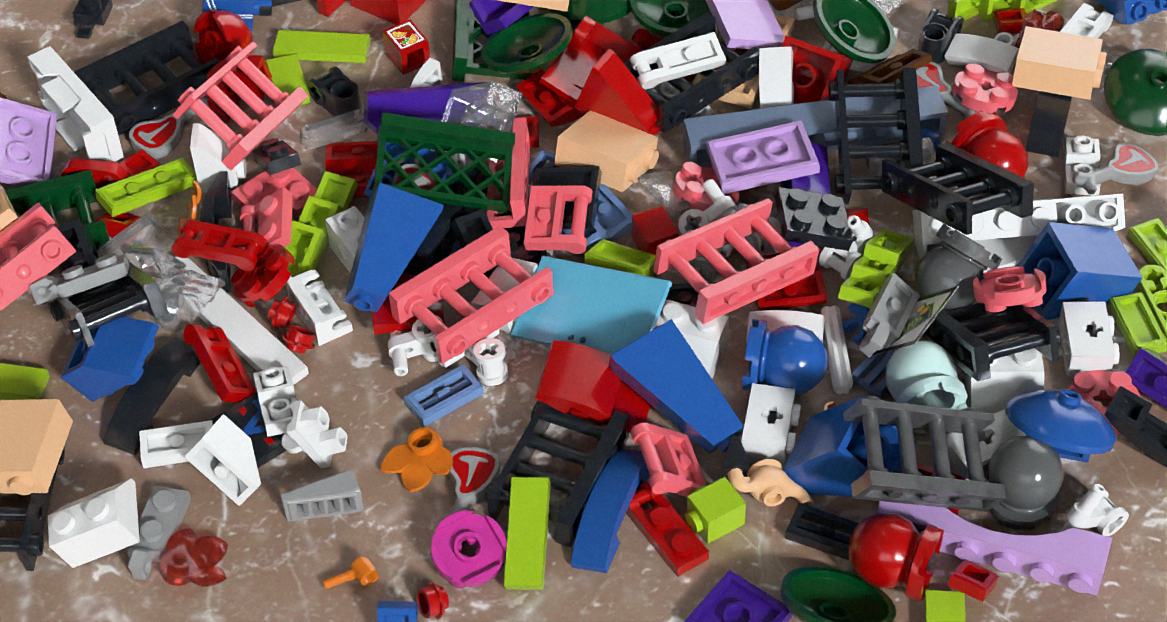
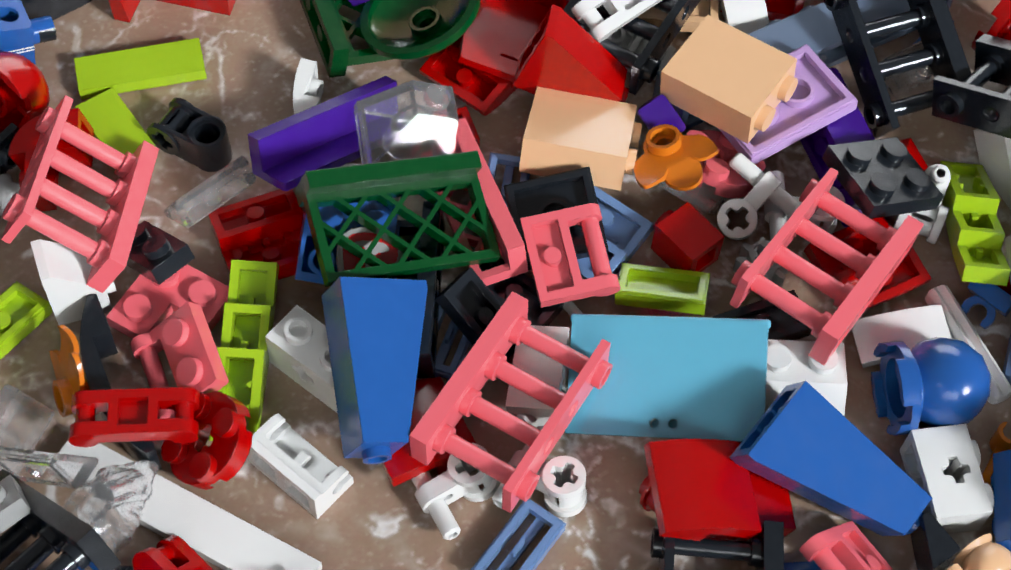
camera: 25 degrees left, 10 degrees up
red plate [267,297,297,330] -> none
red plate [282,325,316,354] -> none
red brick [383,19,430,75] -> none
none -> orange plate [634,124,718,191]
none -> dark purple slope [637,94,686,133]
none -> light nougat brick [660,14,798,144]

